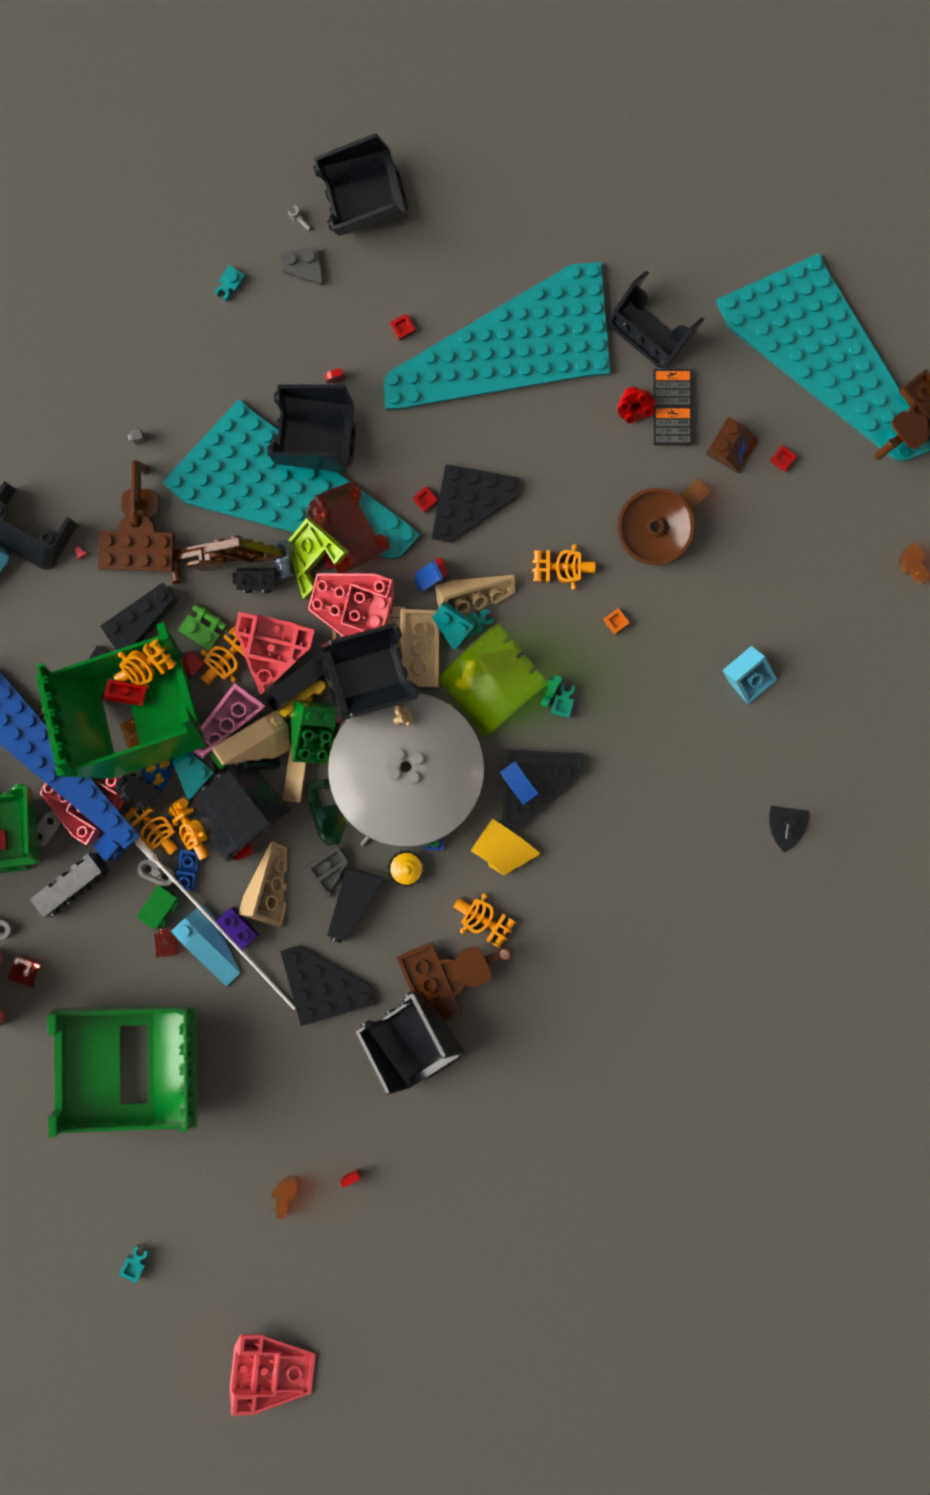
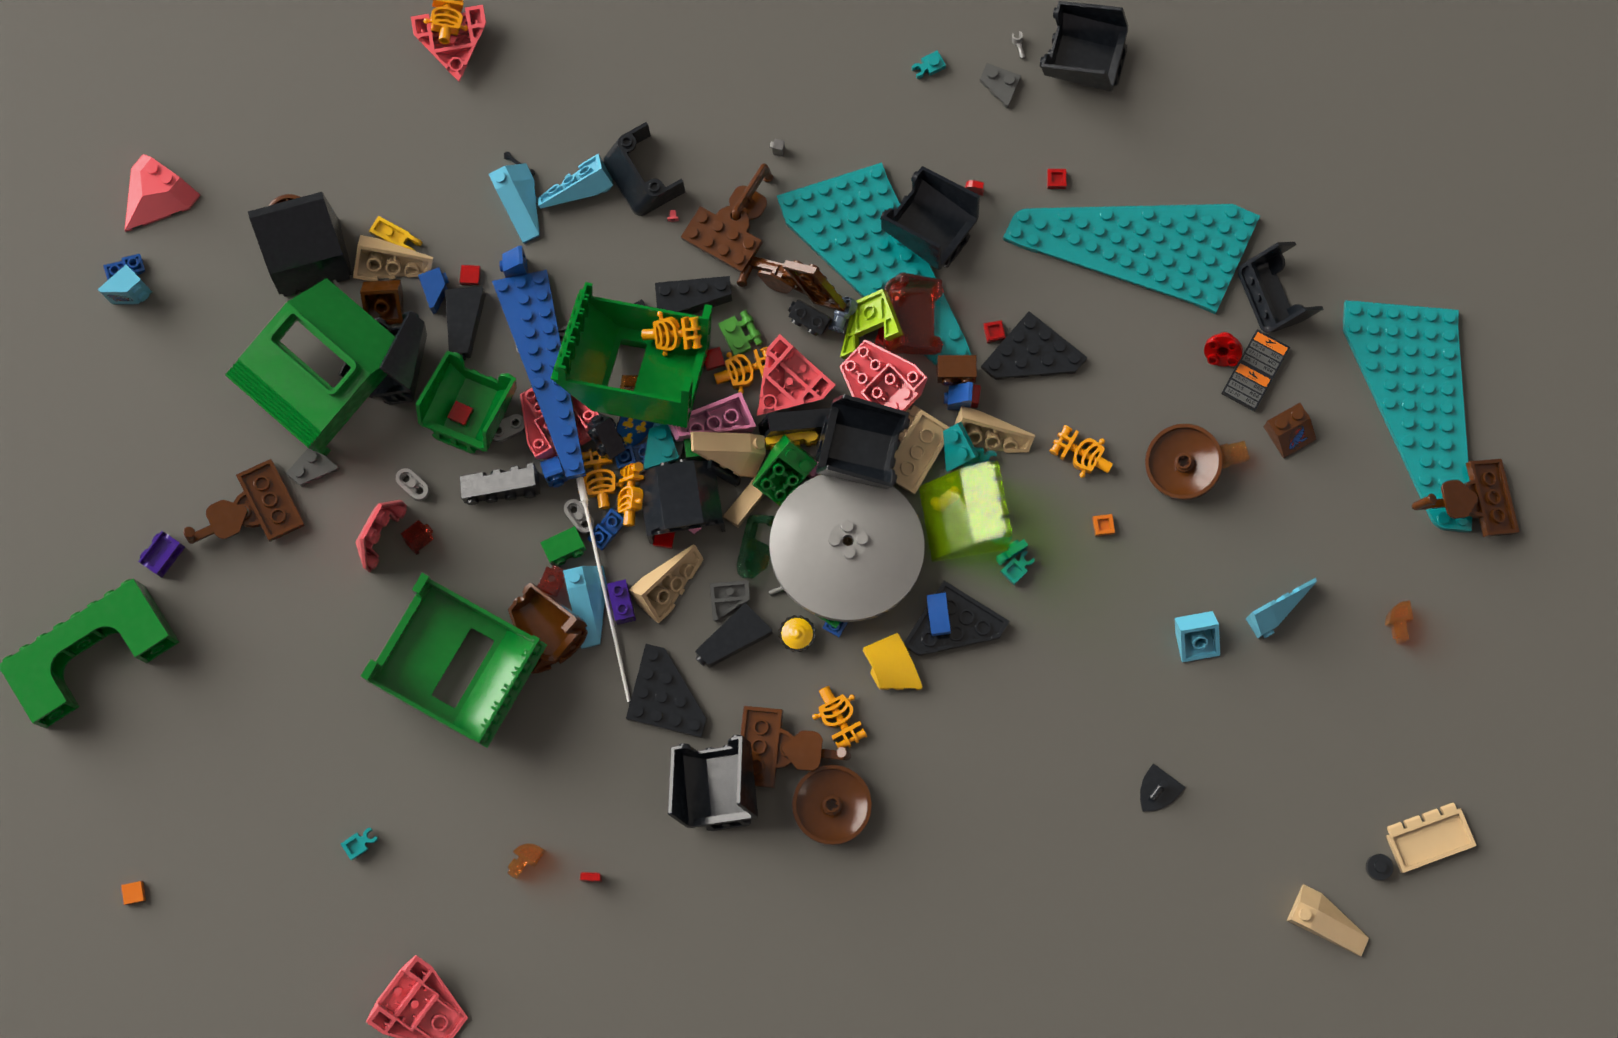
camera: 30 degrees right, 10 degrees down
red plate [104,679,148,706] -> none
tan plant [393,704,414,727] -> none
red tile [770,445,797,473] -> none
none -> reddish brown cone [508,582,588,674]
none -> blue slope [615,442,647,469]
none -> reddish brown dish [792,765,872,845]
none -> reddish brown slope [936,355,977,385]
none -> medium azure wedge [1246,578,1317,638]

